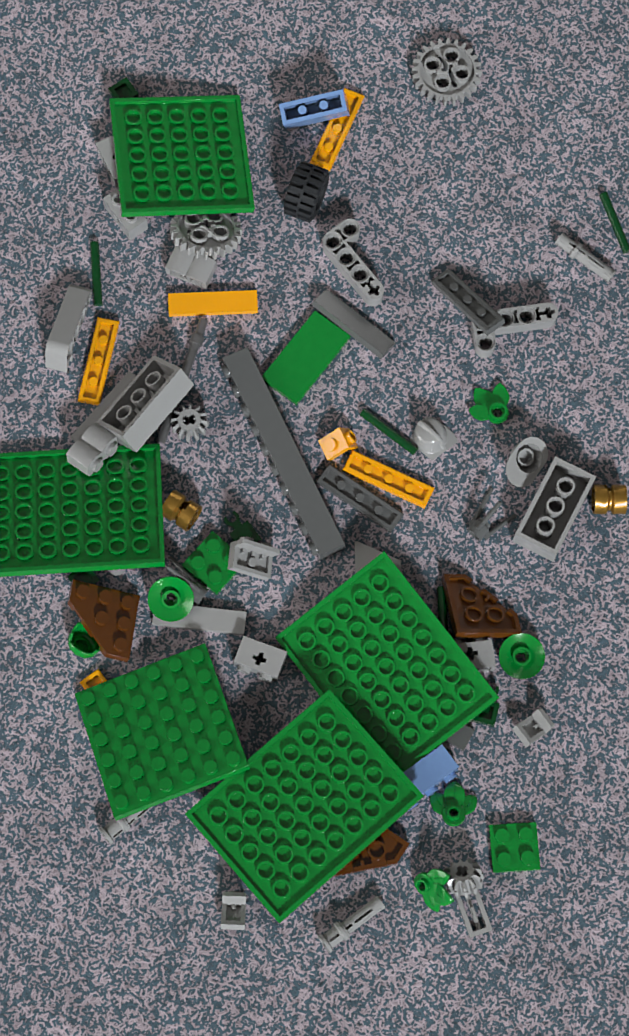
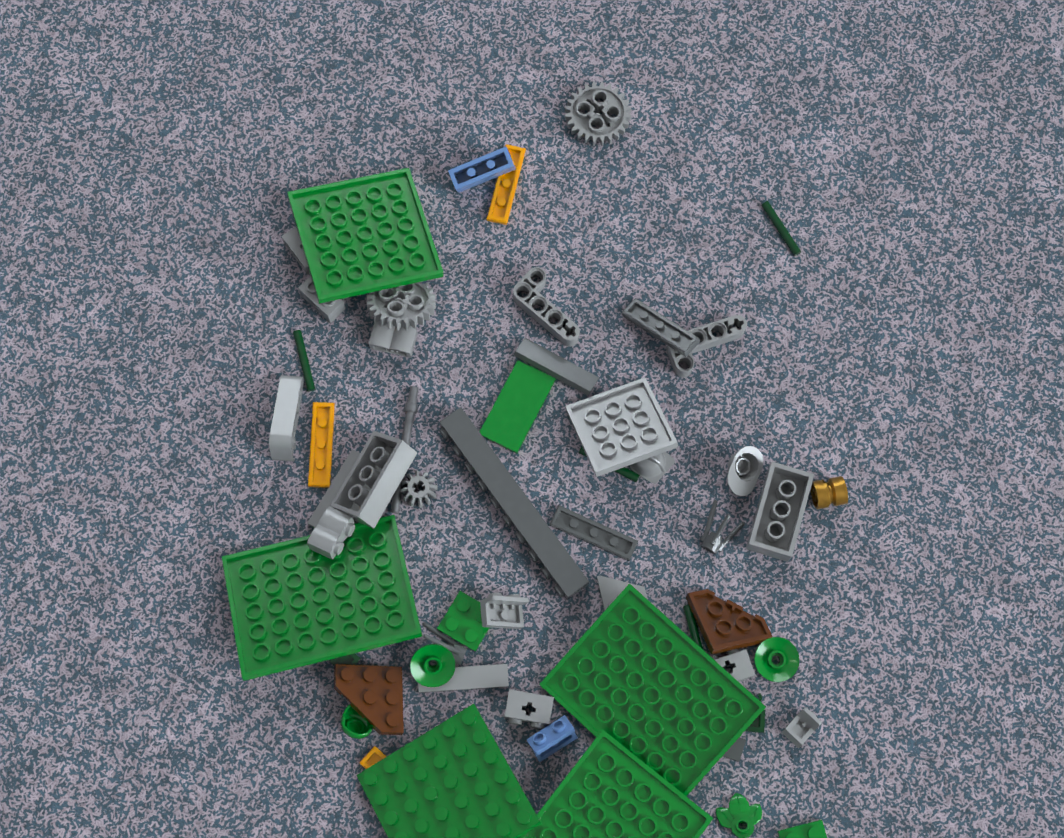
camera: 10 degrees left, 0 degrees up
dark green plate [108,77,139,98] -> none
pearl gold wheel [163,490,203,531] -> none
light orange tile [168,290,258,317] -> none
dark green plate [224,511,261,542] -> none
black tyre [284,161,329,223] -> none
light orange bracket [318,427,358,461] -> none
light orange tile [343,450,435,509] -> none
medium blue brick [403,745,459,811] -> none
green plate [468,383,510,424] -> none
light grey pin [555,233,616,283] -> none
none -> medium blue bracket [526,715,578,762]
none -> light grey plate [565,377,678,477]

